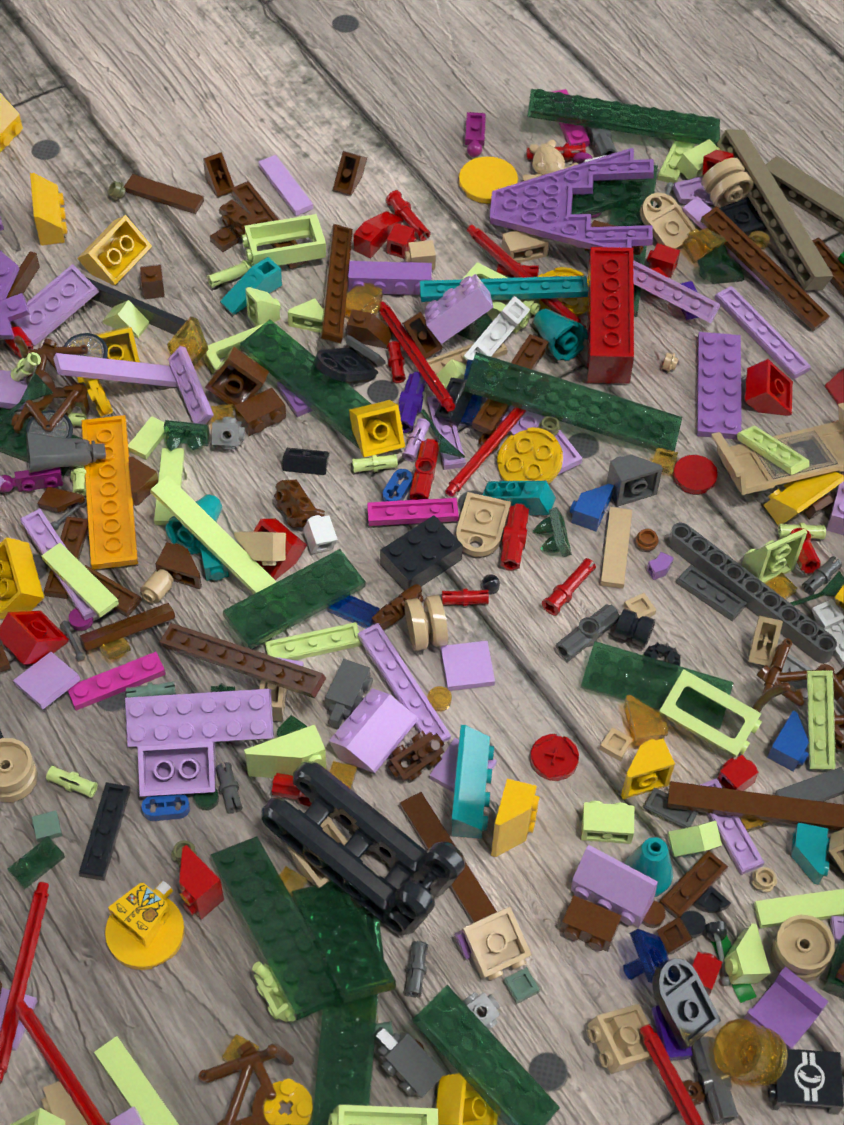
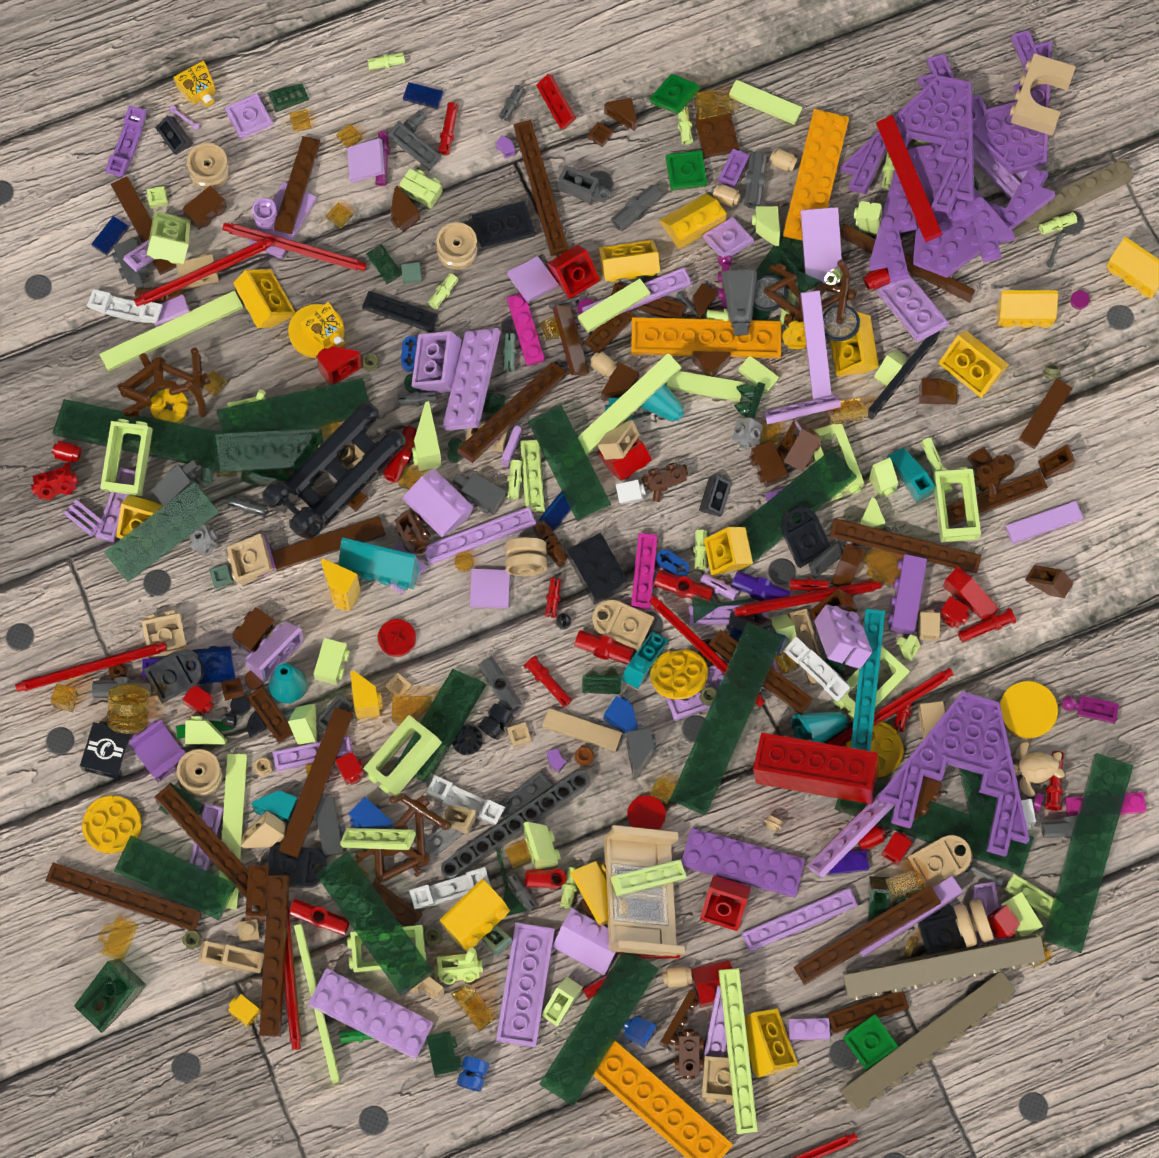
camera: 100 degrees right, 15 degrees up
none -> yellow slope [233,269,296,329]
none -> white slope [426,775,505,825]
none -> yellowish green pin [507,460,522,500]
none -> yellowish green tile [896,634,921,661]
none -> magenta tile [1070,290,1090,310]

